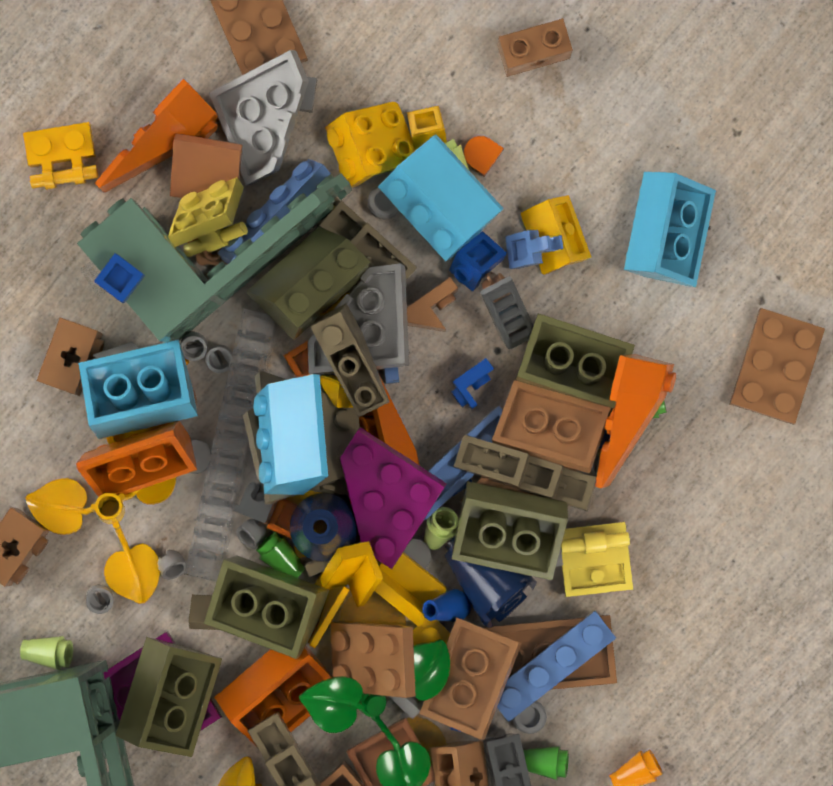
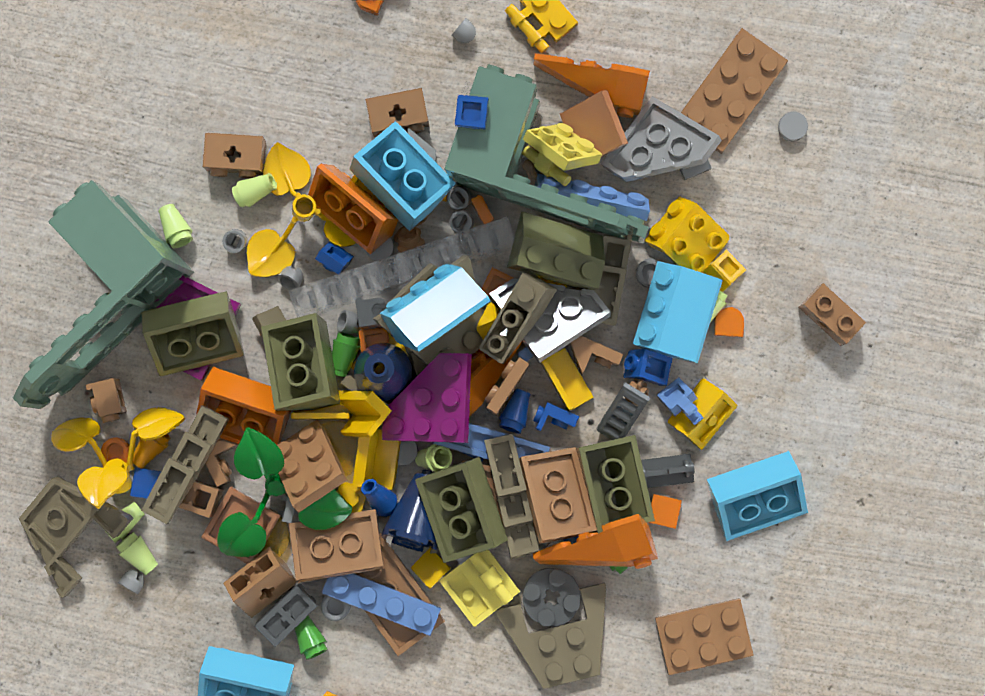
camera: 60 degrees right, 0 degrees up
none -> medium nougat slope [205,439,238,487]
none -> yellowish green cone [232,173,277,207]
none -> blue plate [315,242,354,275]
none -> medium nougat plate [394,226,425,253]
none -> yellow slope [410,548,451,589]
none -> light grey hinge [452,18,476,43]
none -> orange tile [471,195,494,229]
none -> medium nougat plate [485,357,529,416]
none -> dark tan wing [496,582,606,689]
none -> blue cone [499,389,531,434]
none -> dark grey plate [523,568,580,626]
none -> yellow panel [540,348,594,412]
none -> dark grey hinge [641,454,695,488]
none -> orange tile [648,494,682,529]

